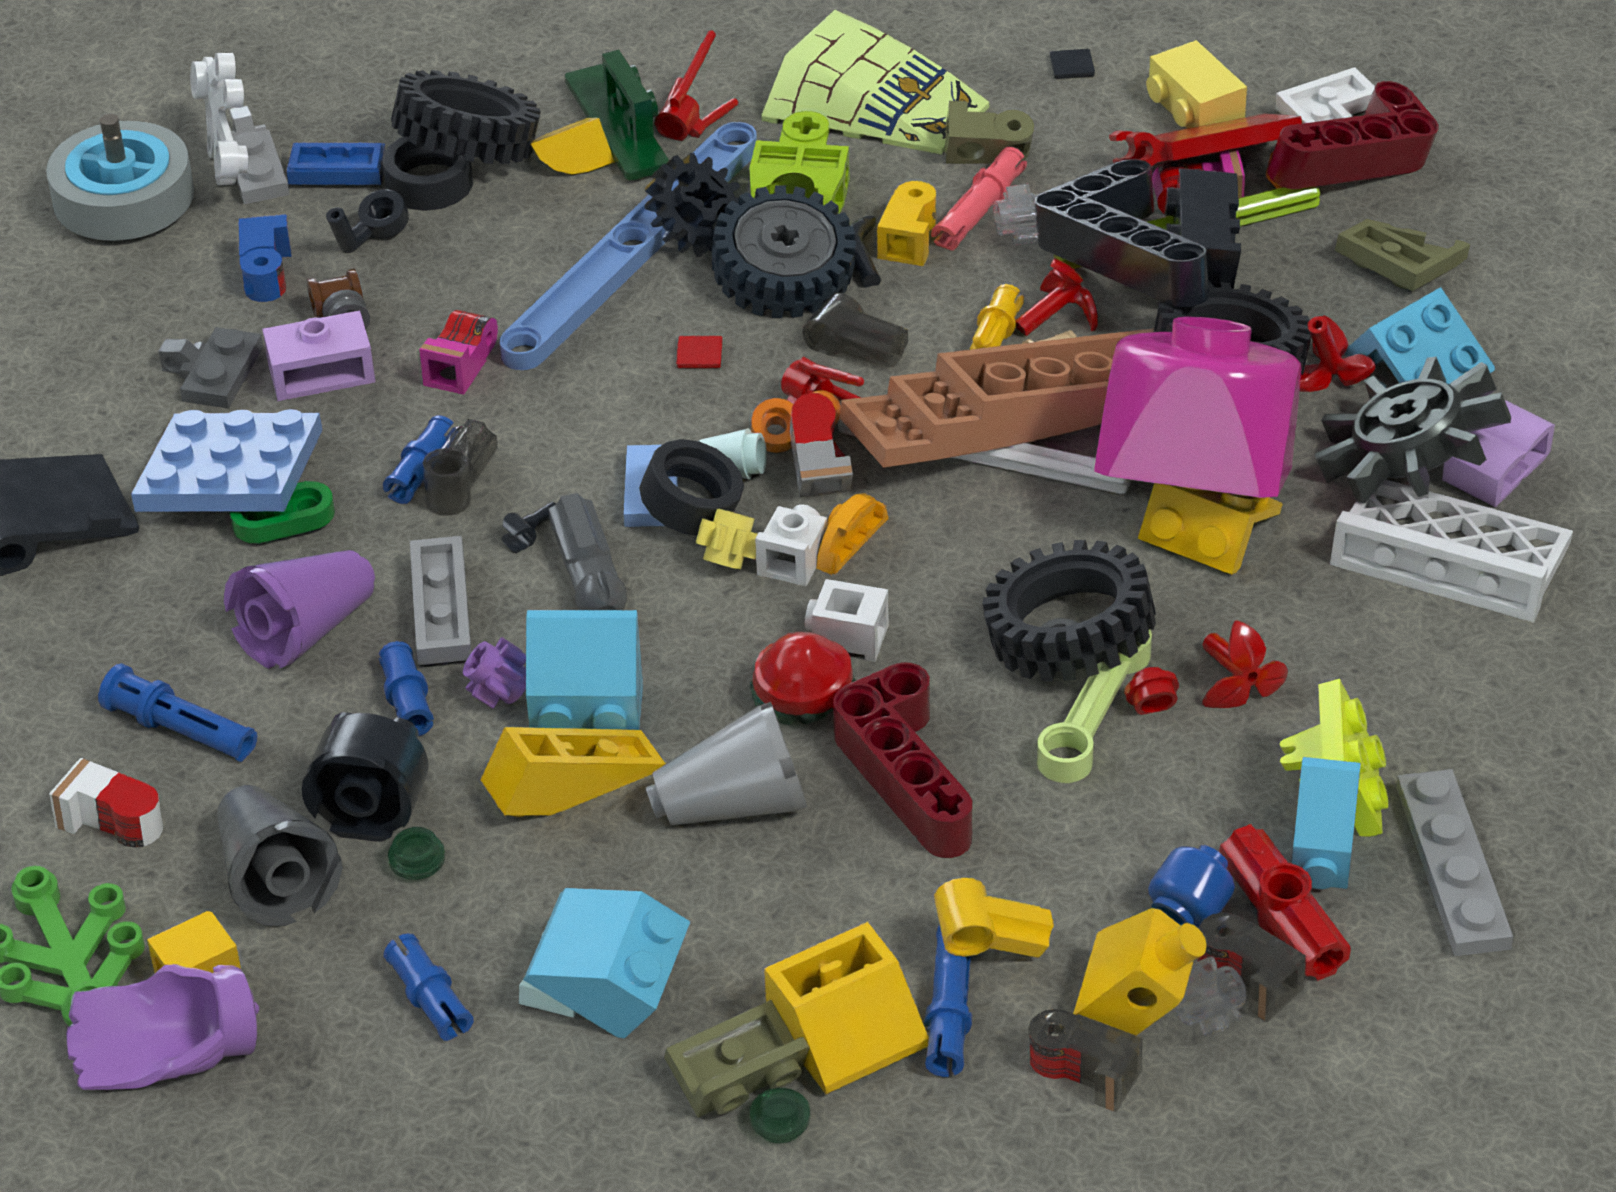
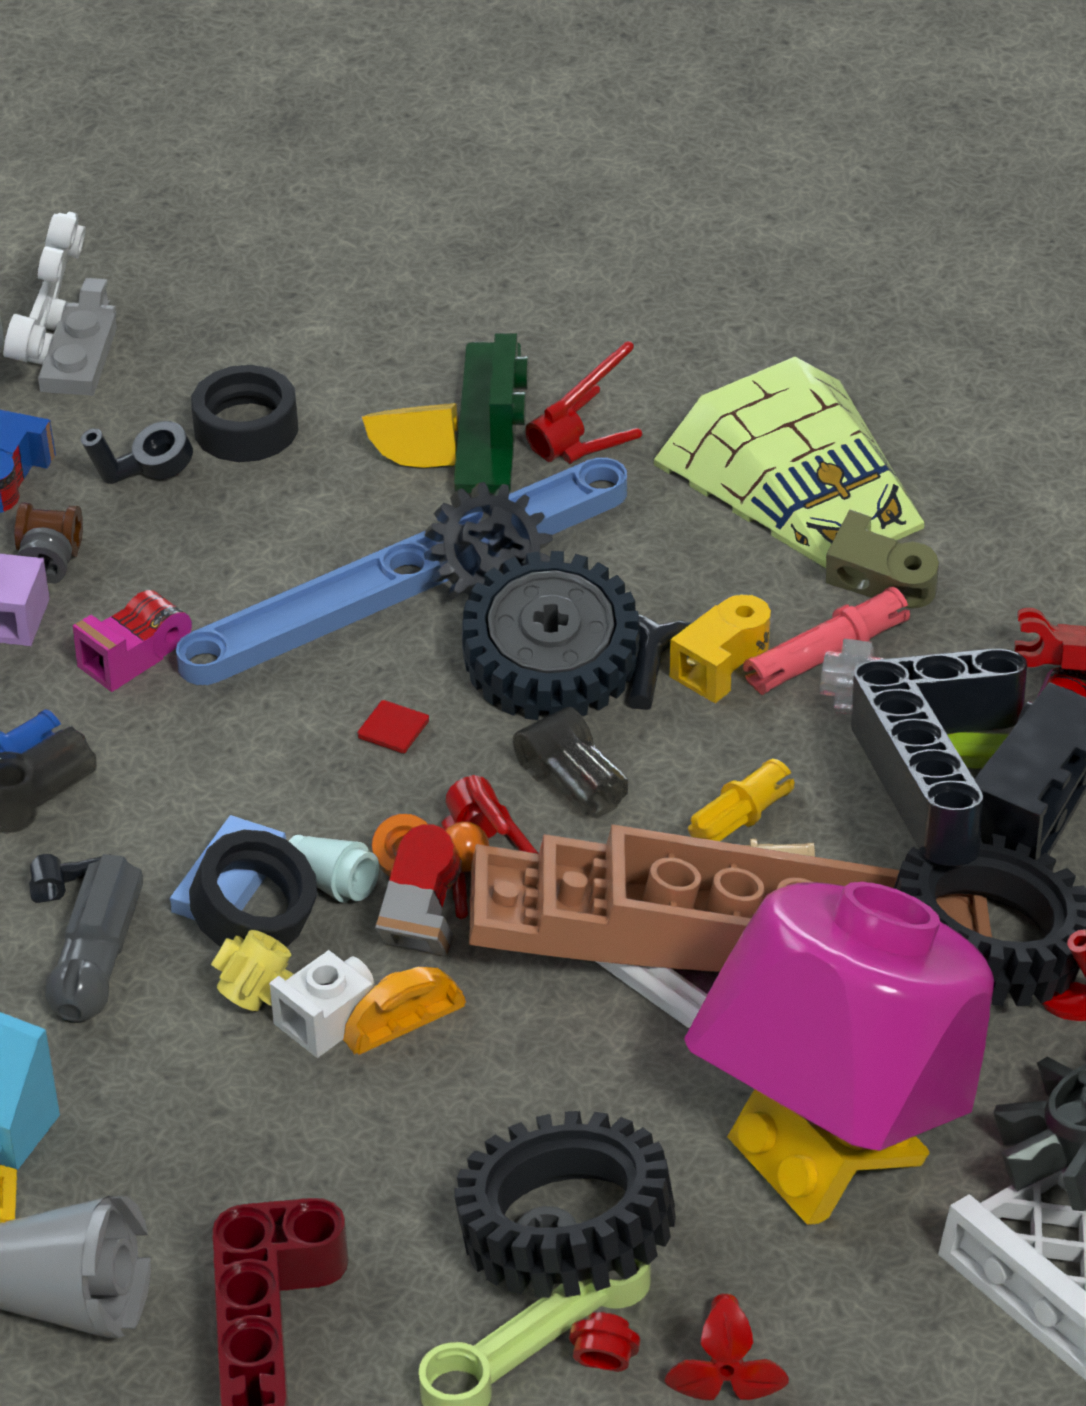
camera: 25 degrees right, 0 degrees up
blue plate [287,143,386,185] -> none
black tyre [391,70,541,164] -> none
lime piece [749,111,850,214] -> none
red hair [749,632,857,725] -> none
white brick [805,579,889,662] -> none
red plant [1015,258,1098,336] -> none
black piece [1050,49,1095,79] -> none

